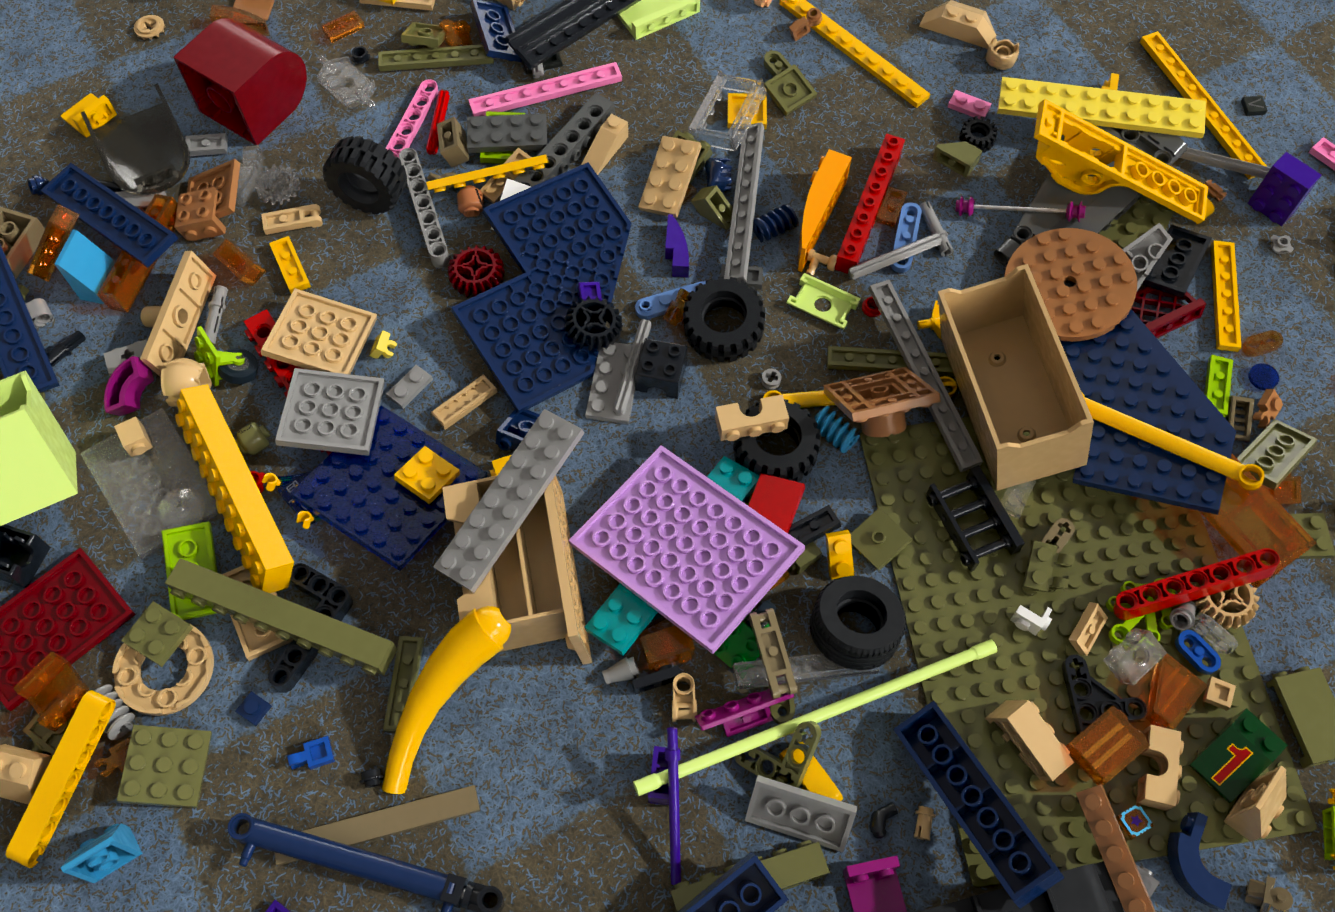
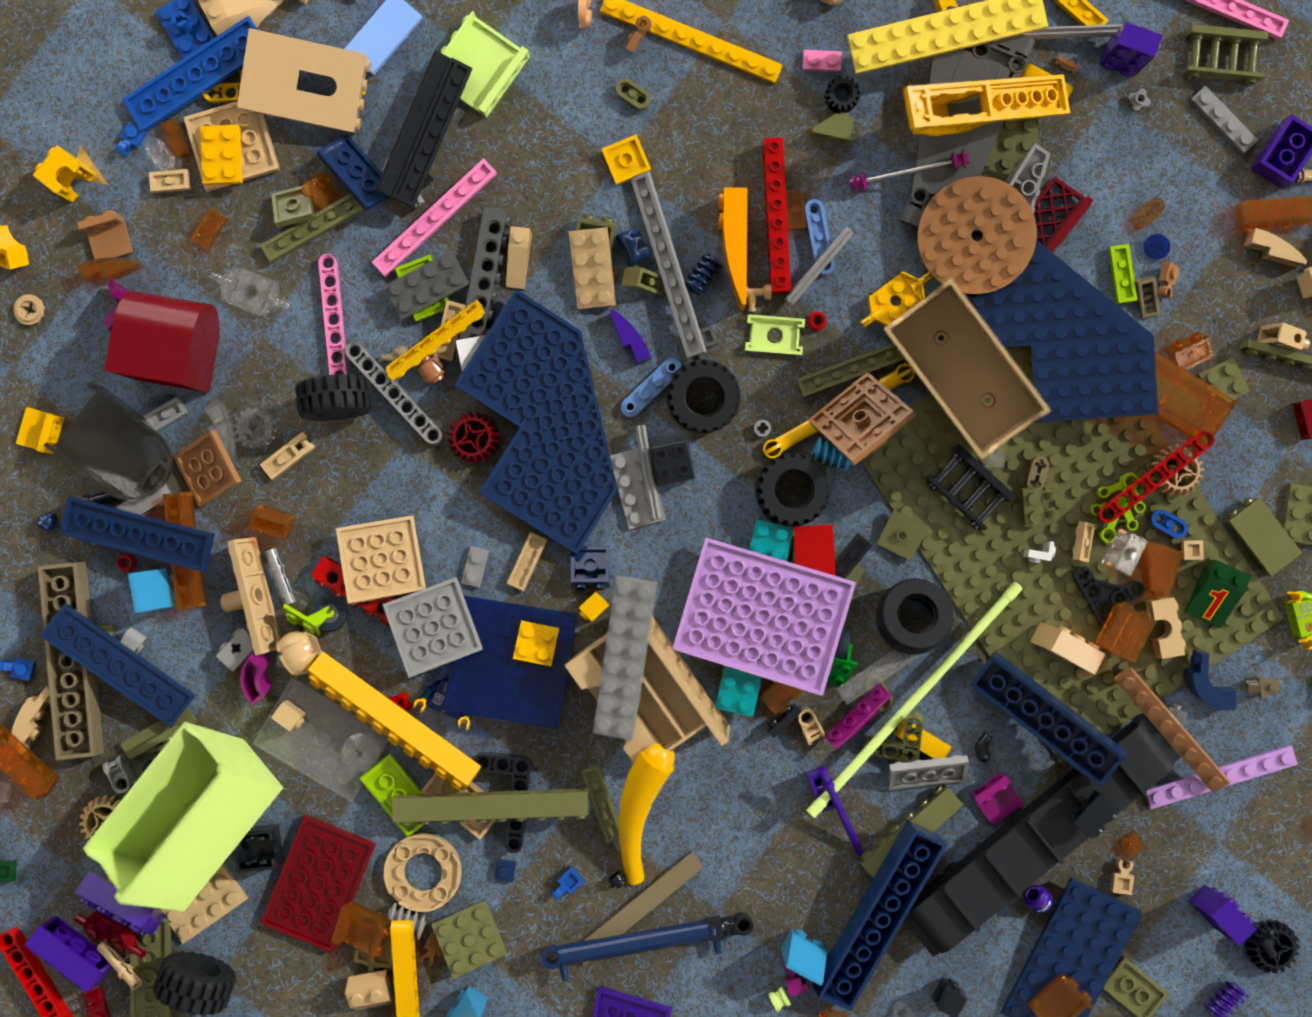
camera: 25 degrees left, 25 degrees up
clear orange brick [27,204,80,282] -> none
black axle [47,330,86,367] -> none
olive plate [121,601,193,667] -> none
medium nougat bracket [174,187,226,241] -> none
olive head [235,422,271,455] -> none
yellow plate [269,236,311,294] -> none
black plate [351,46,370,64] -> none
light yellow tile [369,330,397,359] -> none
red axle [426,90,450,155] -> none
dark tan brick [437,117,469,167] -> none
black gear [564,296,623,352] -> none
dark purple tile [578,282,602,301] -> none
light grey cone [602,656,640,685] -> none
clear orange plate [662,288,690,326] -> none
clear window [689,70,766,151] -> none
tan arch [715,395,789,441] -> none
dark tan plate [749,608,798,699] -> none
olive plate [763,64,817,116] -> none
yellow plate [825,530,854,579] -> none
light grey plate [869,280,983,472] -> none
tan pin [914,806,936,841] -> none
light grey pin [919,201,954,257] -> none
yellow piece [1082,393,1265,490] -> none
clear orange tile [1116,803,1154,840] -> none
black plate [1142,225,1212,298] -> none
light grey cone [1169,601,1197,630] -> none
clear plate [1192,613,1238,654] -> none
yellow plate [1210,240,1241,352] -> none
tan slope [1224,766,1287,842] -> none
olive plate [1234,419,1318,490] -> none

